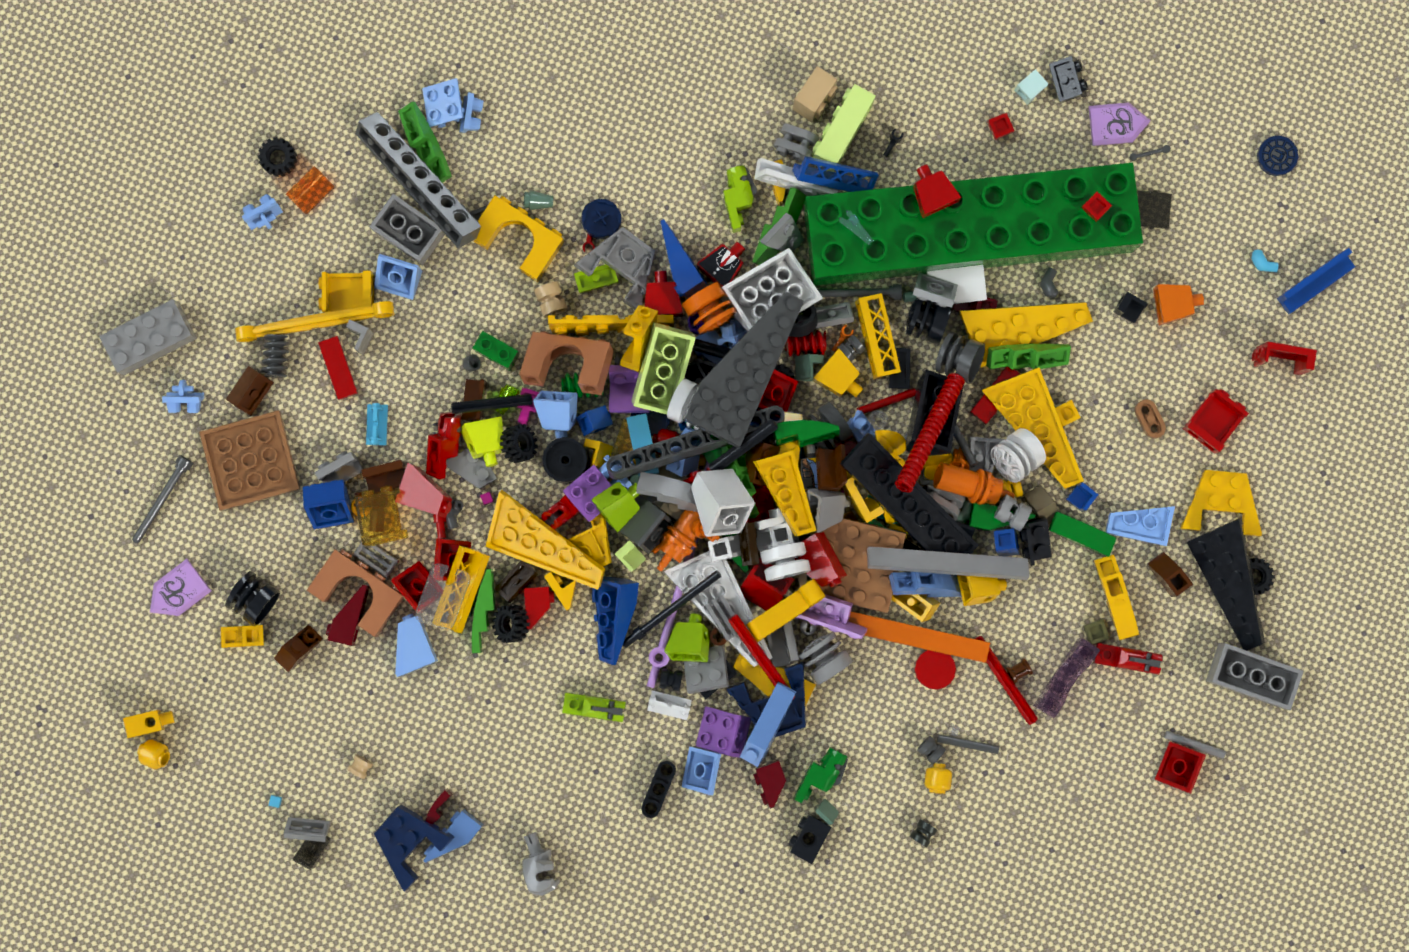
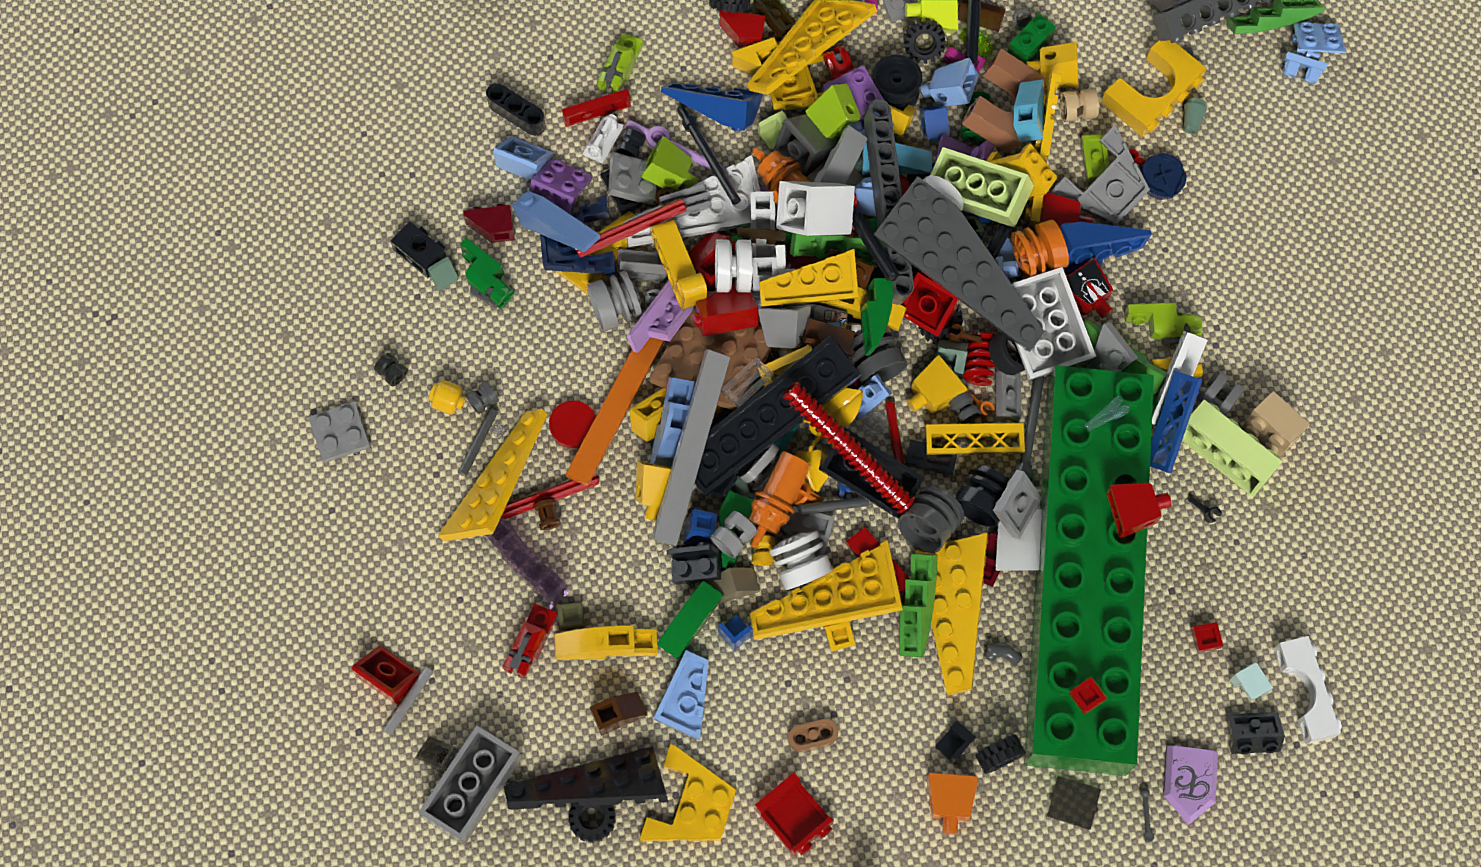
camera: 105 degrees right, 15 degrees down
none -> light grey plate [308,401,371,463]
none -> clear smoke slope [415,736,459,775]
none -> yellow wing [438,408,548,541]
none -> red tile [561,89,631,127]
none -> clear tile [721,357,774,408]
none -> reddish brown hand [948,324,982,343]
none -> black tyre [975,734,1026,774]
none -> medium azure slope [1014,80,1044,142]
none -> yellow torso [1026,42,1078,88]
none -> white arch [1274,636,1342,745]

